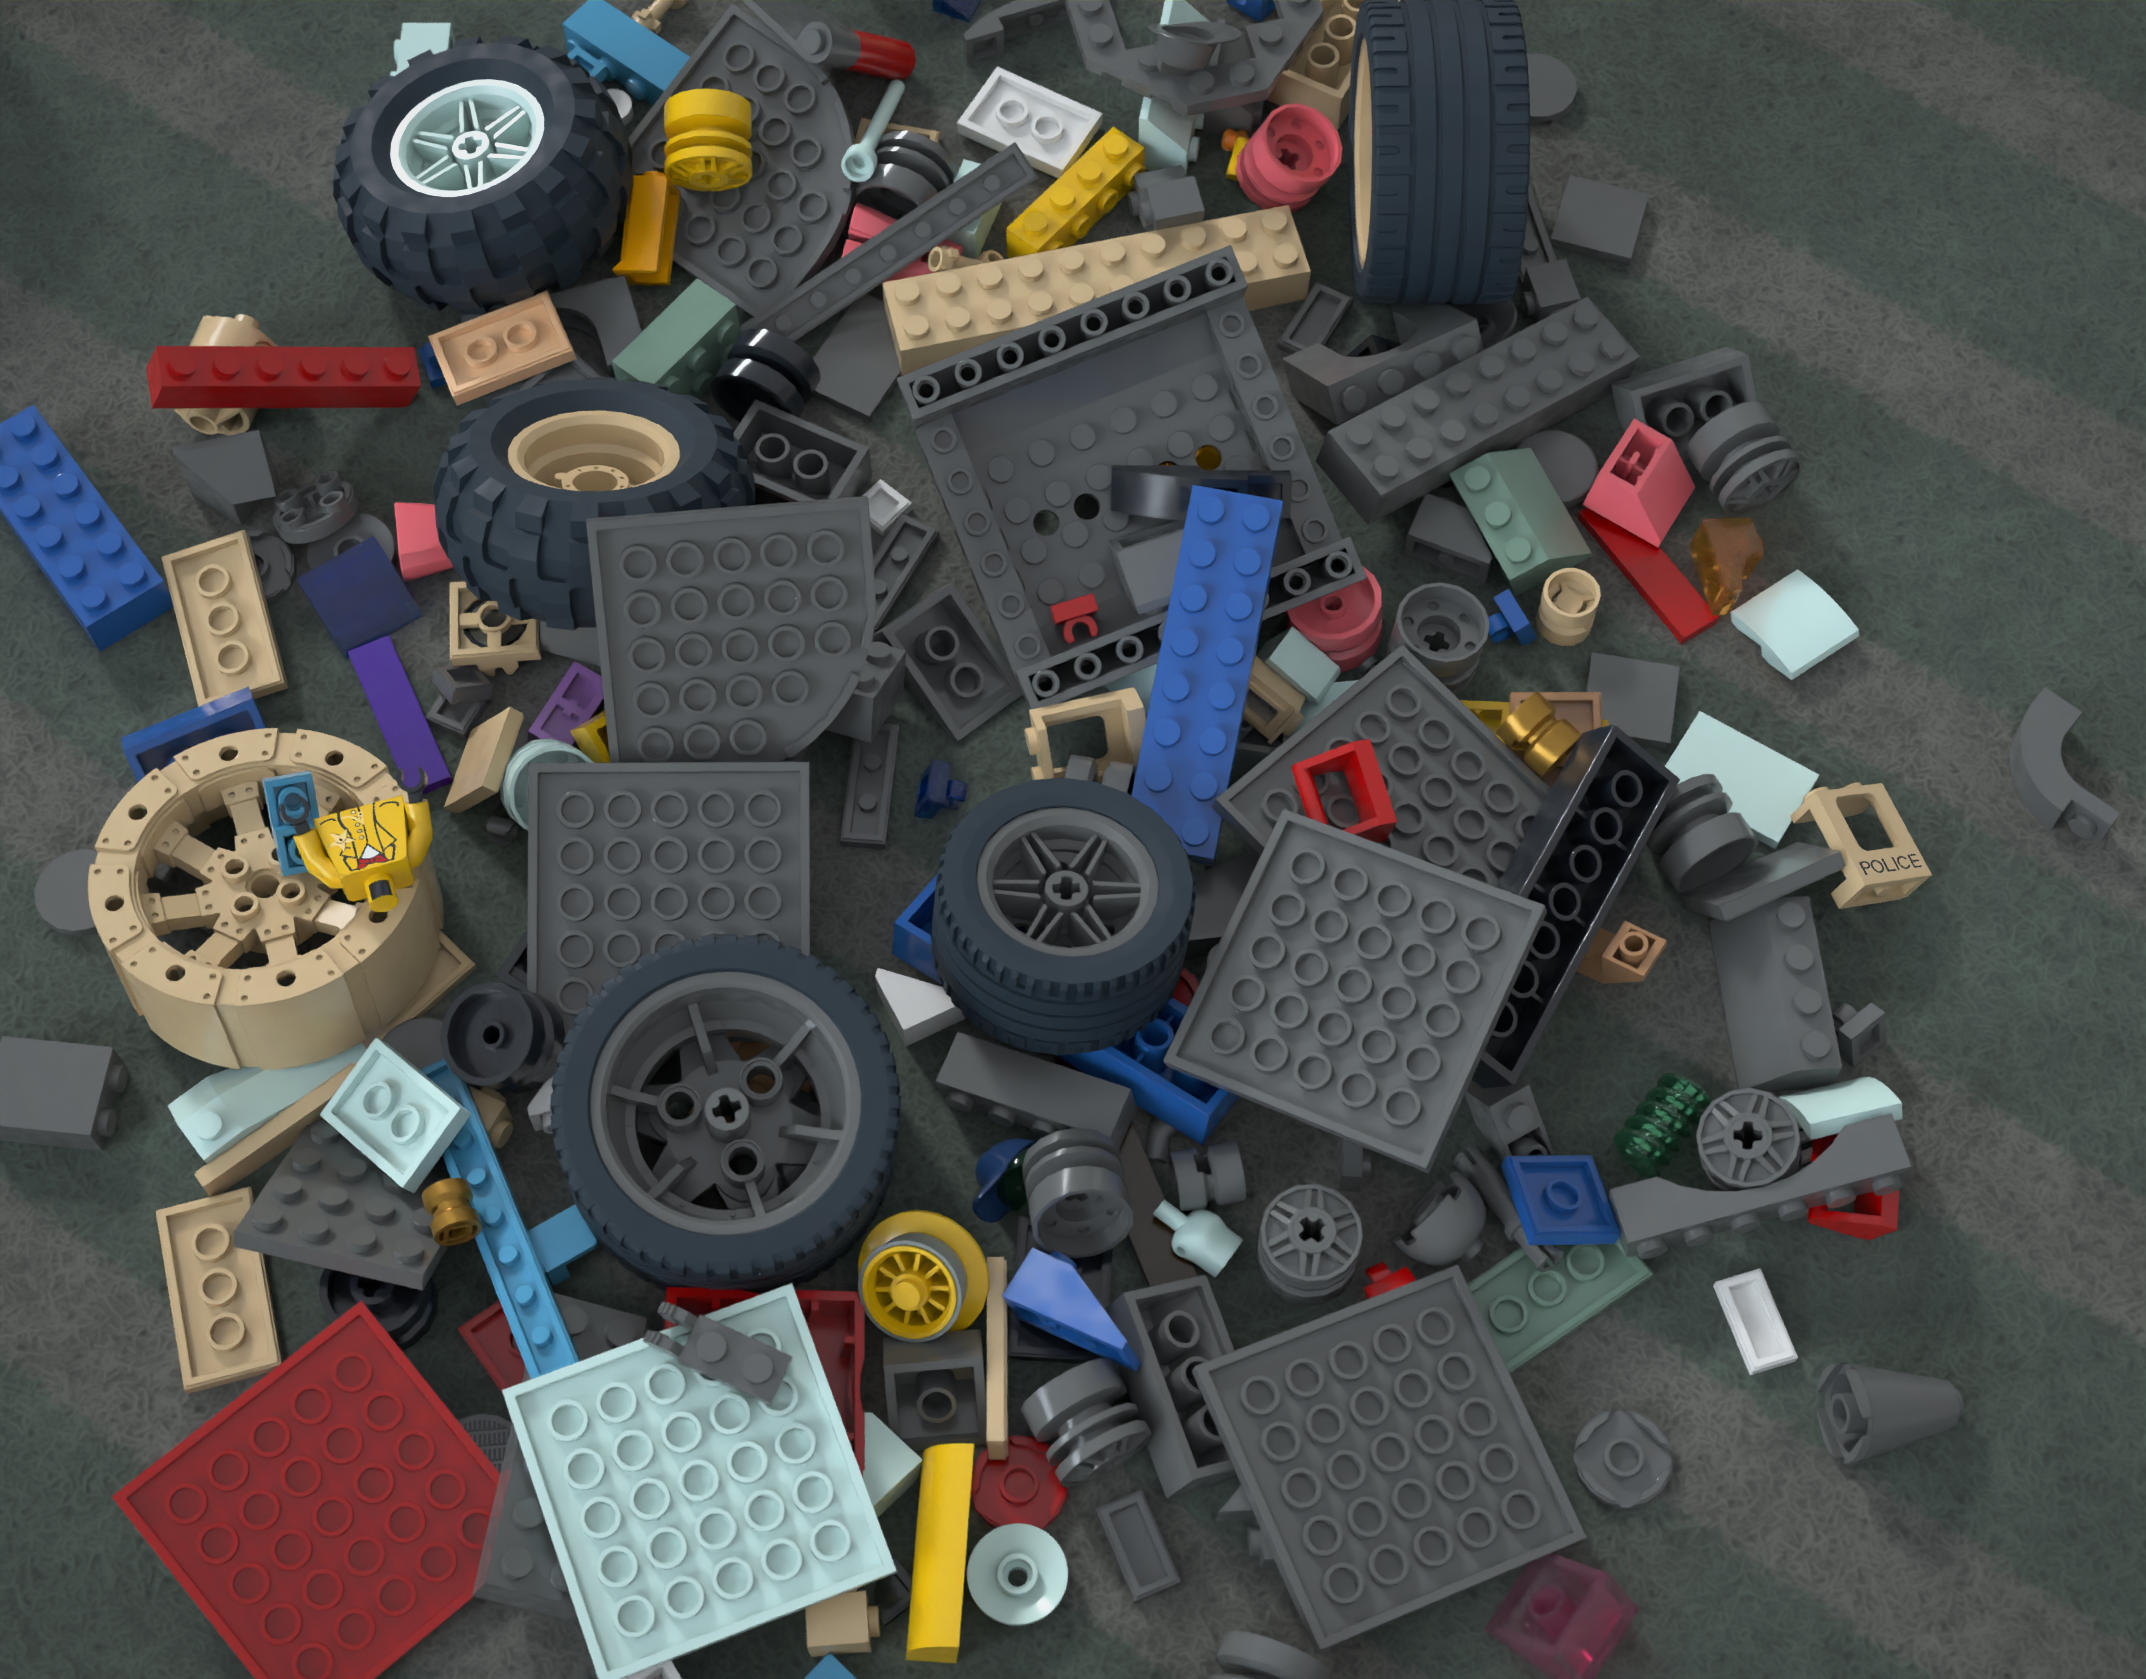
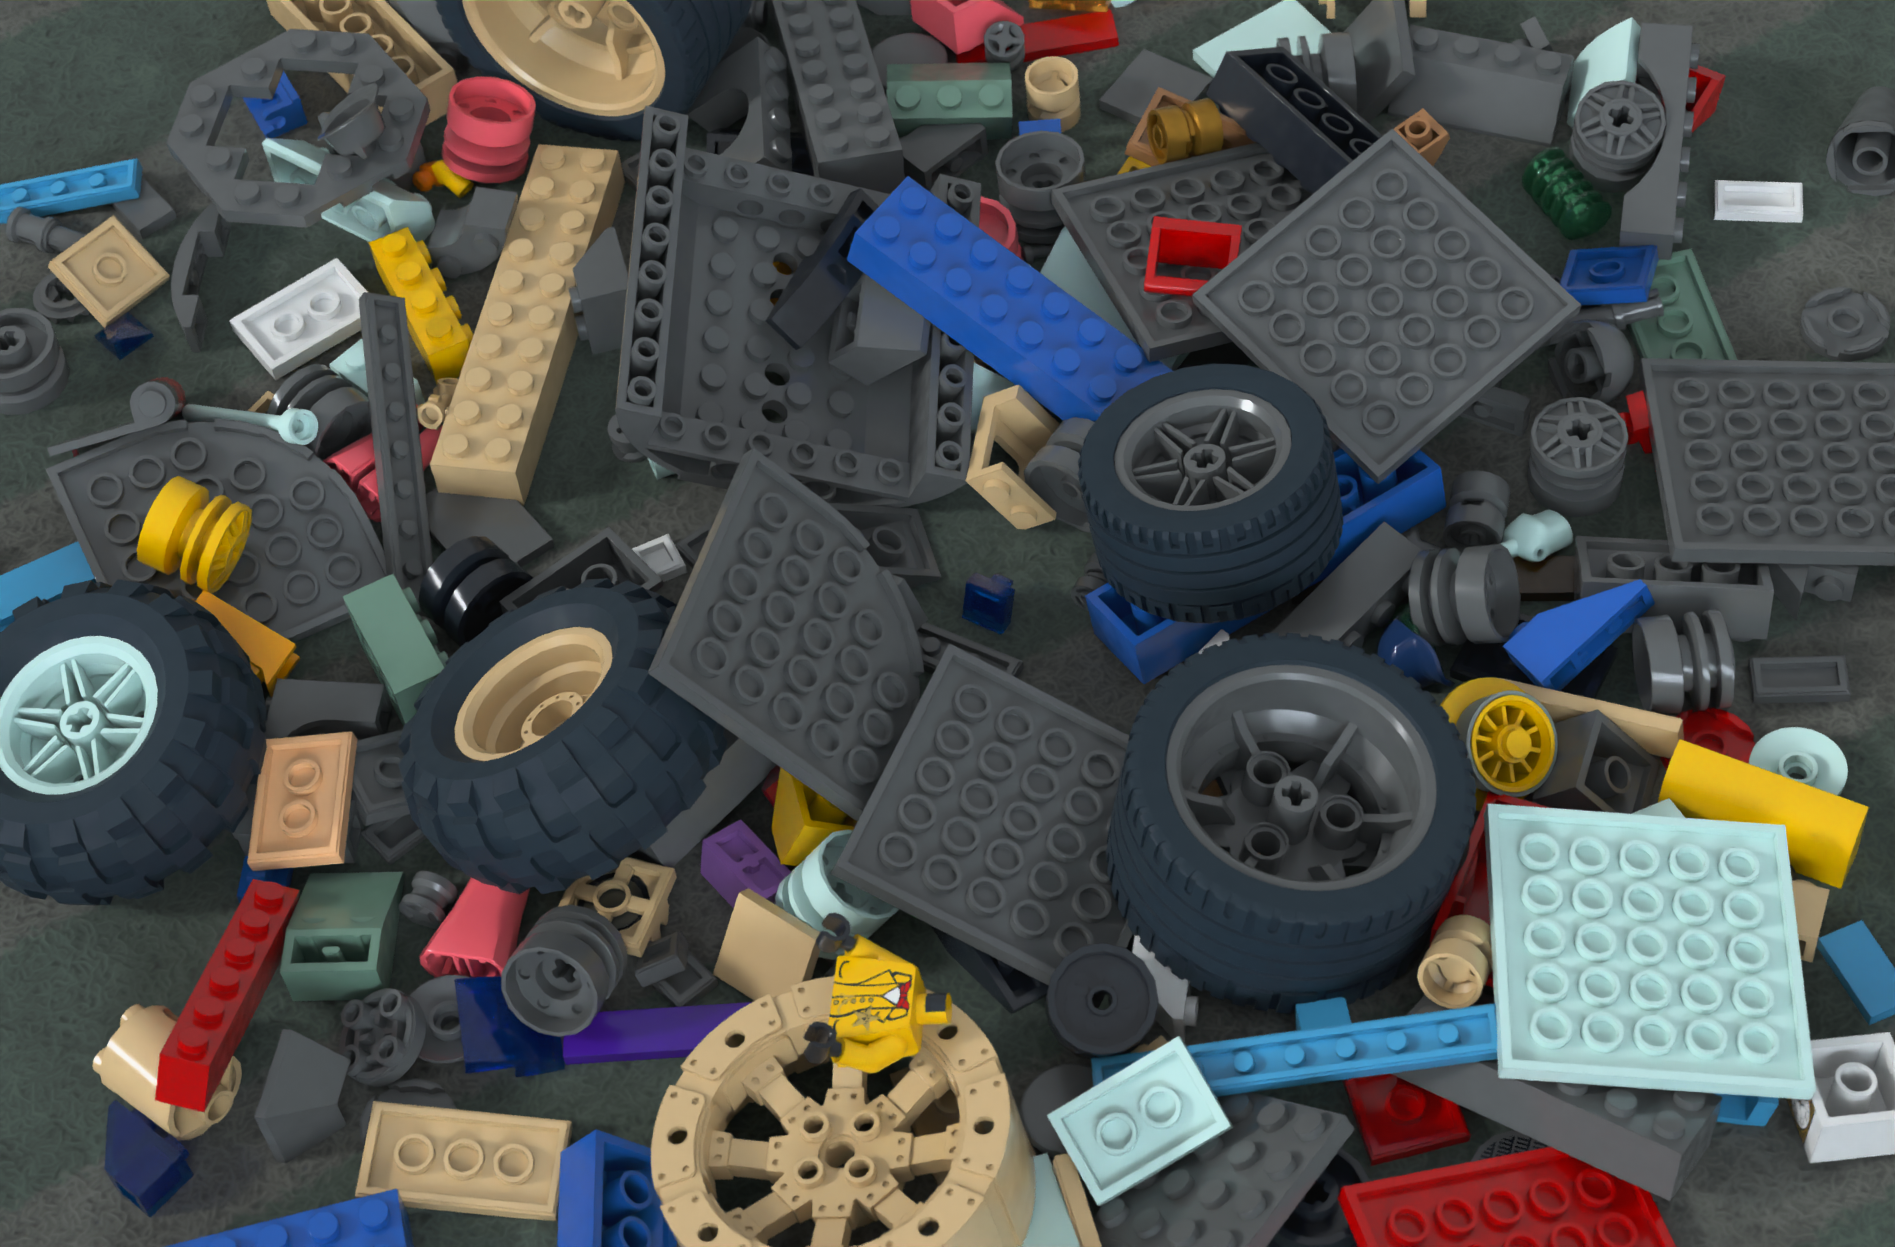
camera: 60 degrees left, 10 degrees down
dark azure slope [262,771,319,876] -> none
pearl gold wheel [422,1178,482,1246] -> none
dark grey hinge [643,1302,793,1406] -> none
red tile [1049,593,1098,645] -> none
none -> clear blue slope [105,1100,194,1218]
none -> sand green slope [280,872,405,1001]
none -> dark grey wheel [501,905,627,1037]
none -> dark grey wheel [984,21,1025,71]
none -> tan wheel [1417,915,1493,1009]

